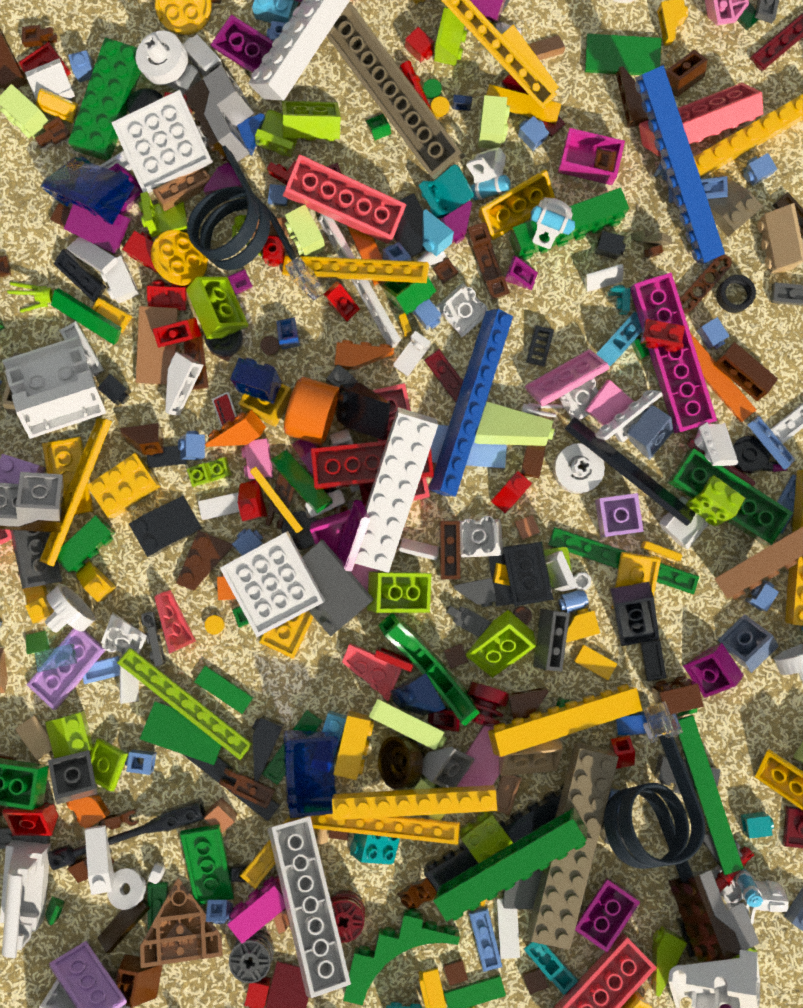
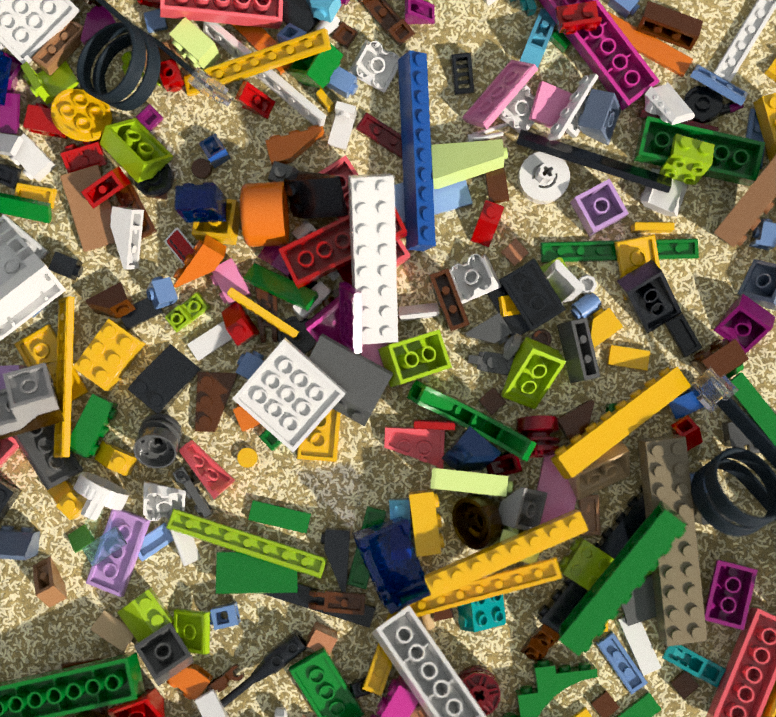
camera: 15 degrees left, 0 degrees up
none -> dark grey wheel [133,414,182,468]
none -> light grey tile [502,333,522,360]

